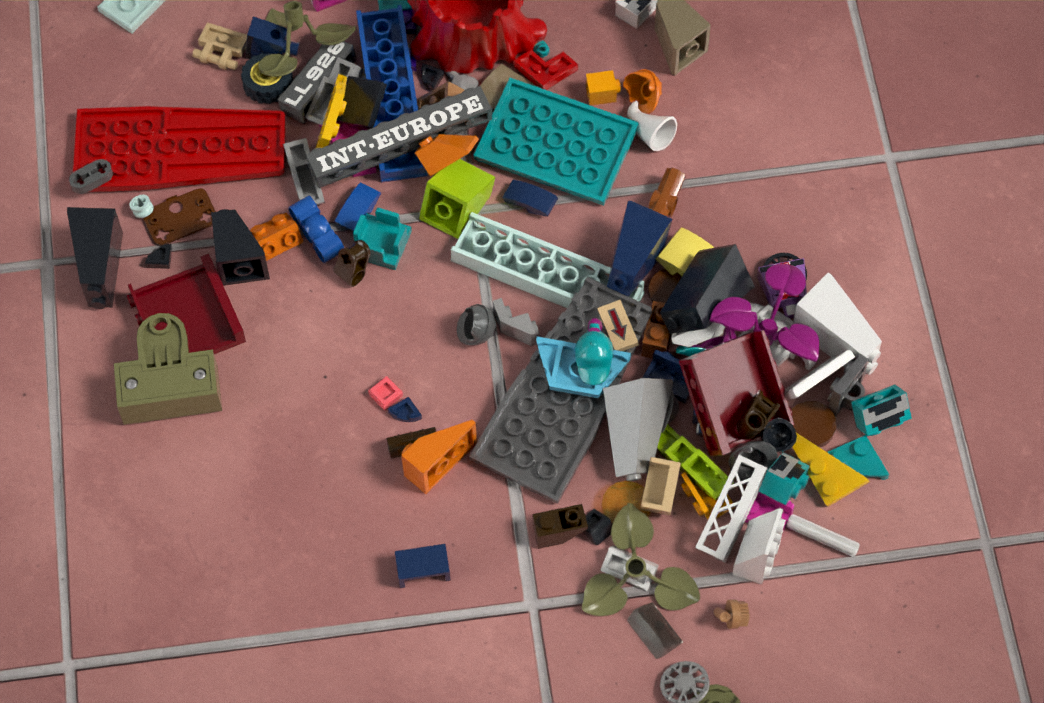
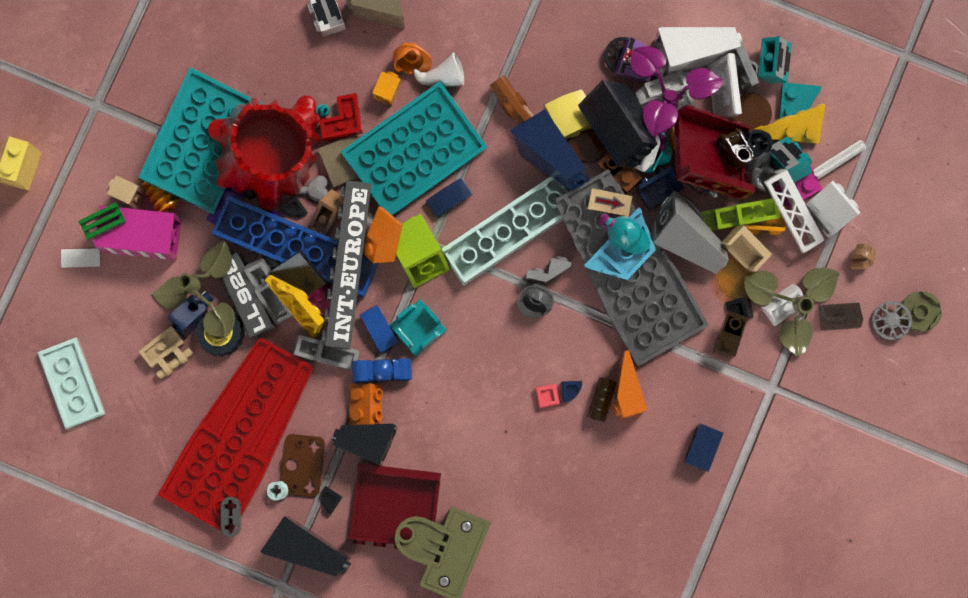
camera: 60 degrees left, 20 degrees up
dark brown piece [333,240,371,287] -> none

